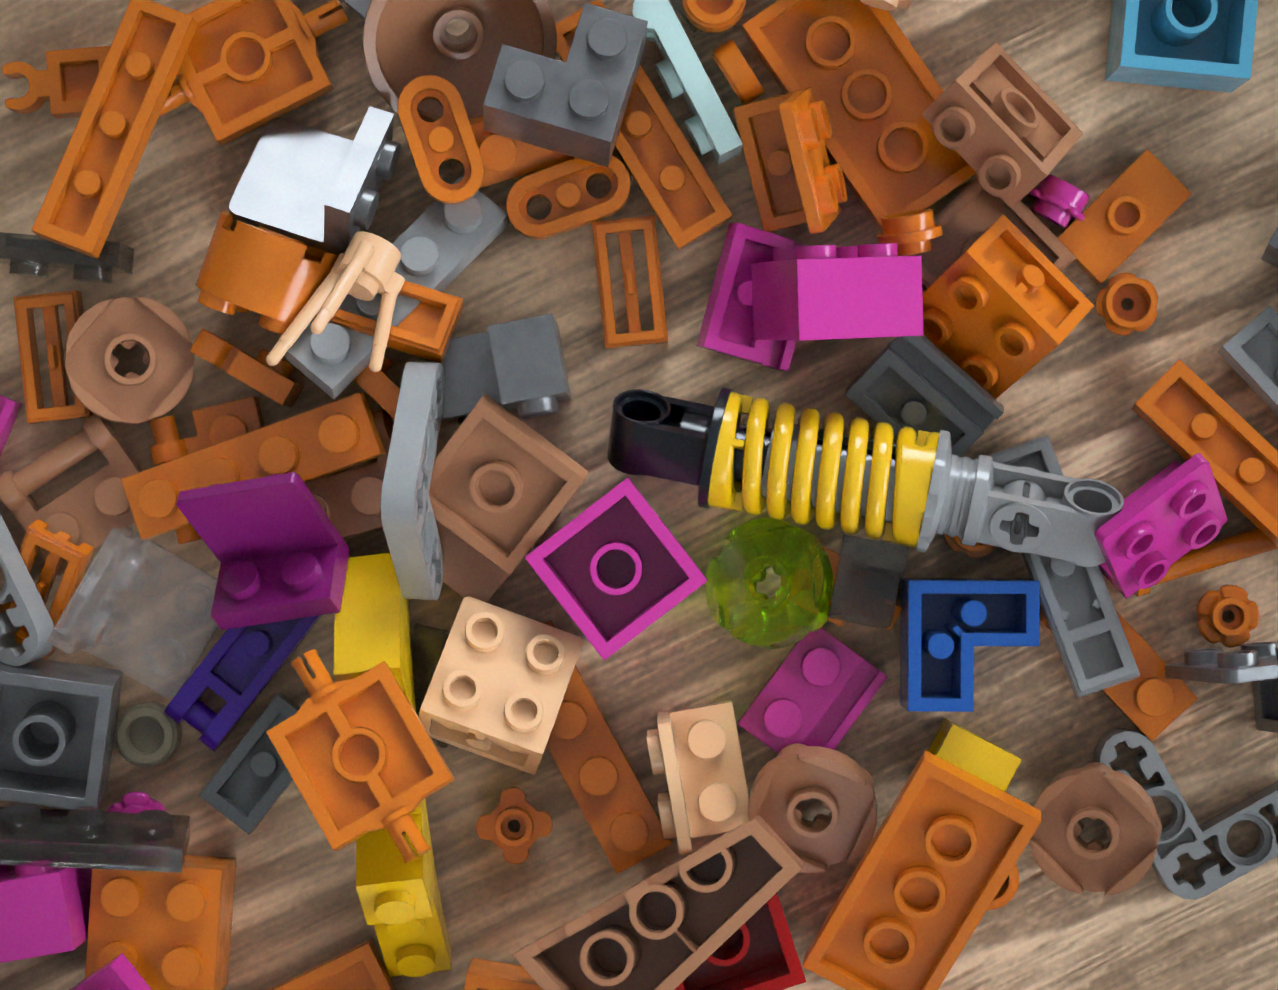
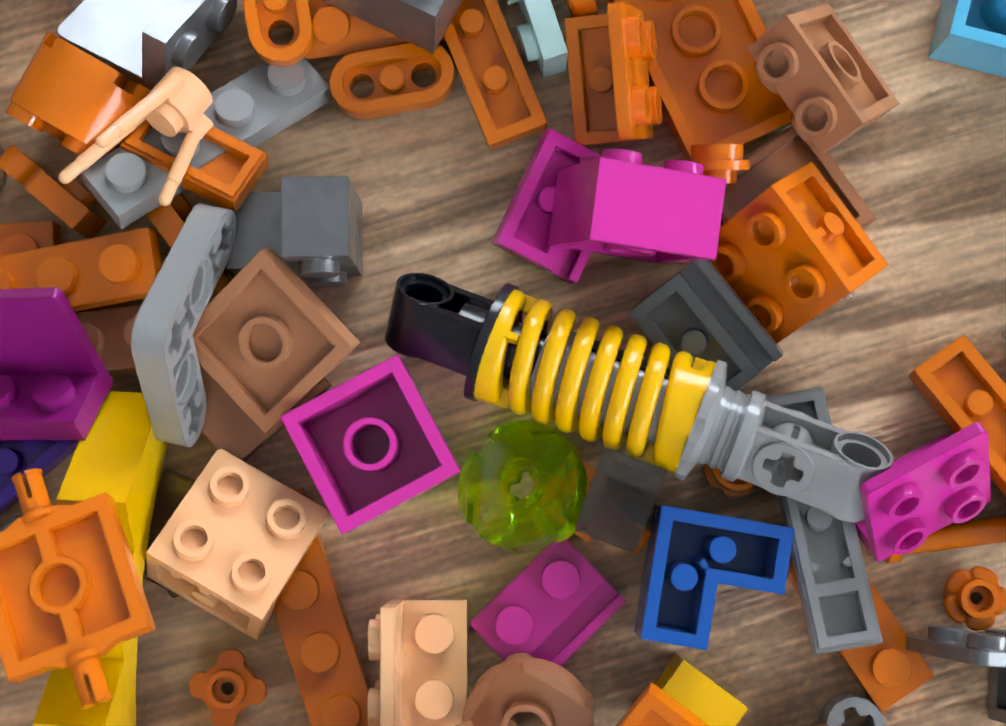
camera: 15 degrees right, 5 degrees down
orange tile [592,215,668,350] -> none
dark pink plate [1029,174,1090,228] -> none
orange plate [1057,149,1192,286] -> none
orange plate [1095,273,1158,336] -> none

